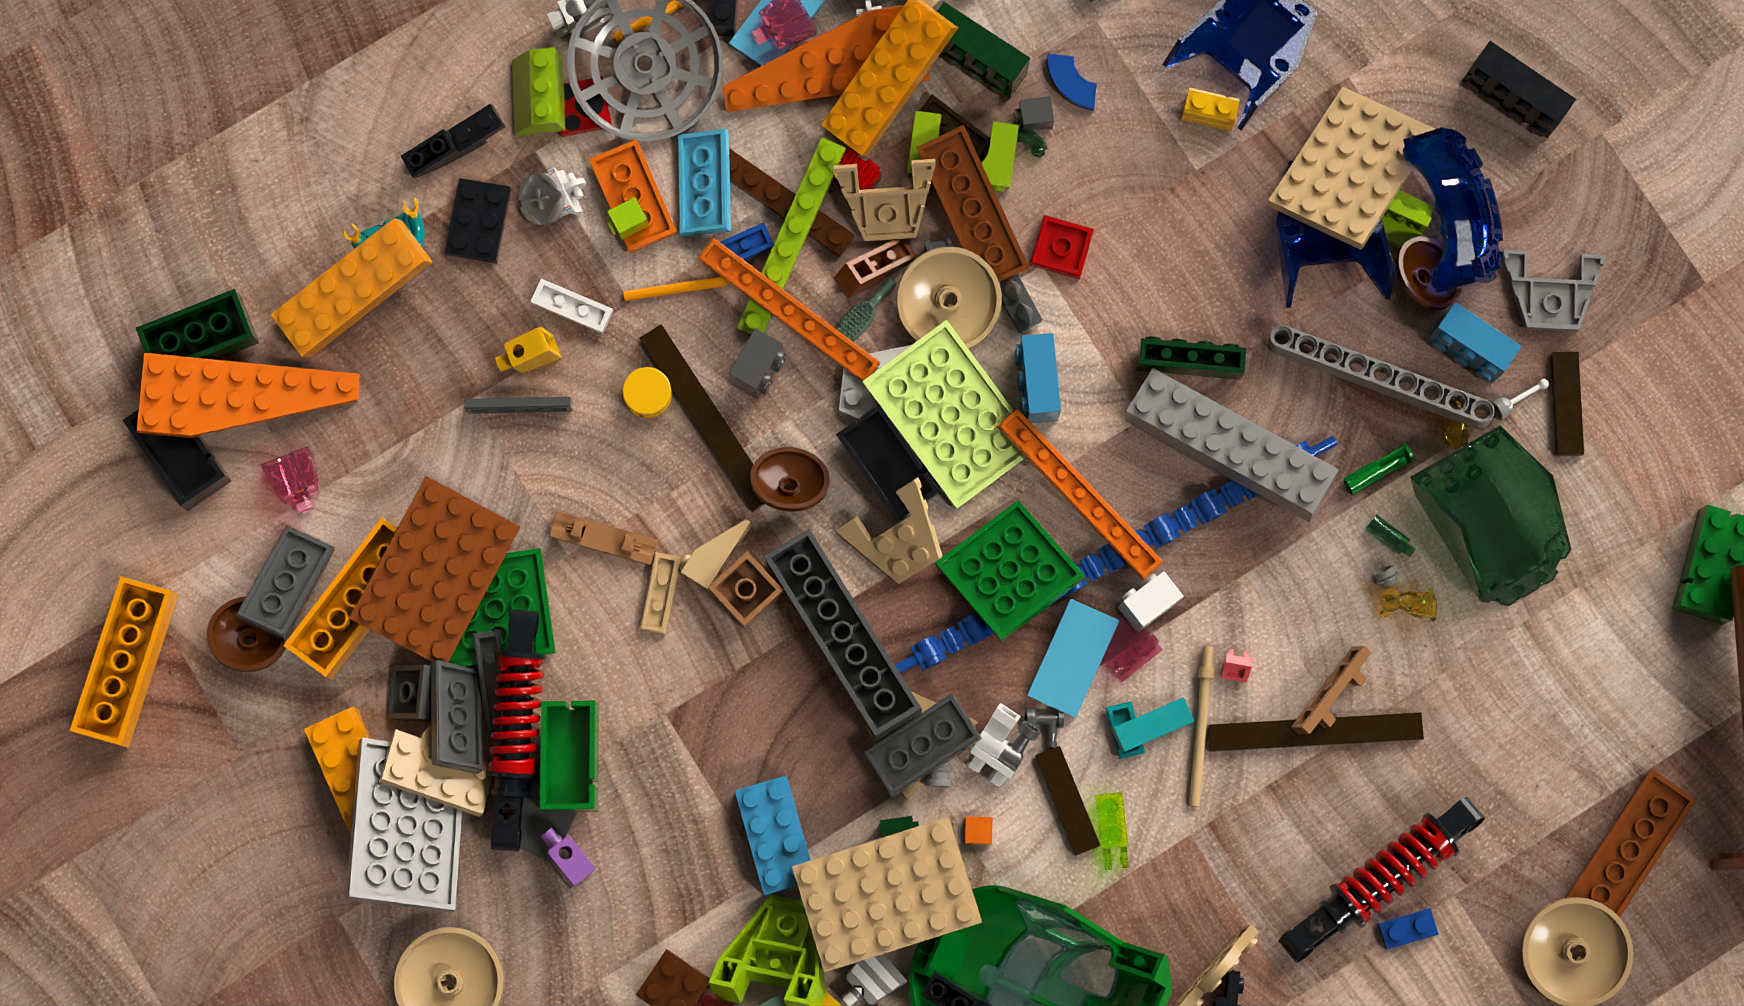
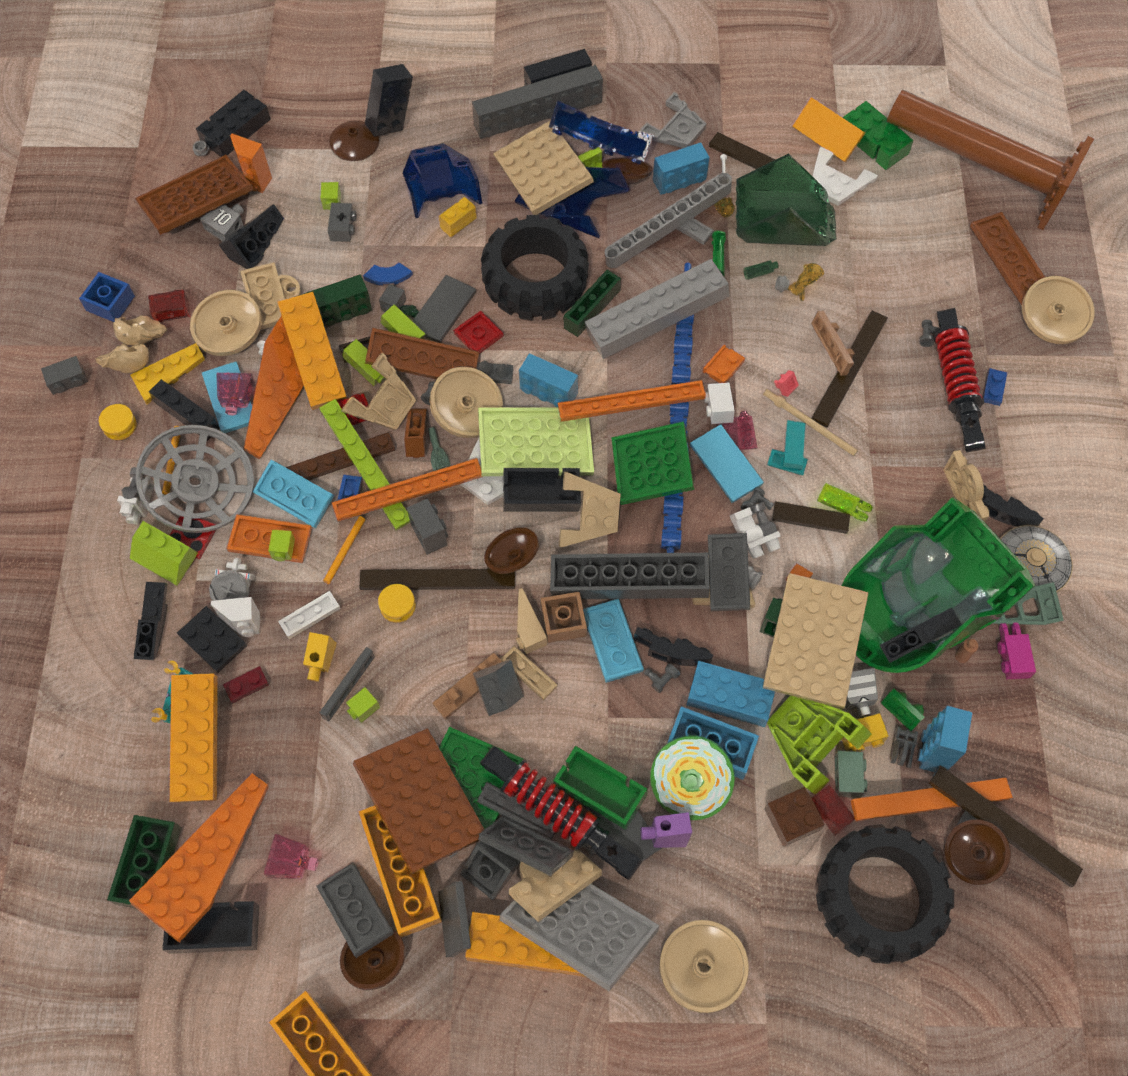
camera: 55 degrees left, 15 degrees down
none -> white slope [211,597,260,637]
none -> dark red plate [223,666,269,704]
none -> lime brick [346,687,380,723]
none -> dark grey tile [412,275,476,343]
none -> dark grey tile [438,881,471,958]
none -> dark grey brick [472,65,603,139]
none -> dark grey slope [473,659,523,716]
none -> black tyre [481,215,589,321]
none -> medium azure tile [583,599,644,683]
none -> black slope [634,627,713,666]
none -> dark grey piece [644,663,681,693]
none -> dish [650,735,735,820]
none -> dark azure brick [668,706,759,780]
none -> light grey tile [677,218,714,245]
none -> orange plate [703,345,745,383]
none -> light orange tile [792,97,865,162]
none -> white wing [809,147,878,206]
none -> dark grey piece [920,320,941,347]

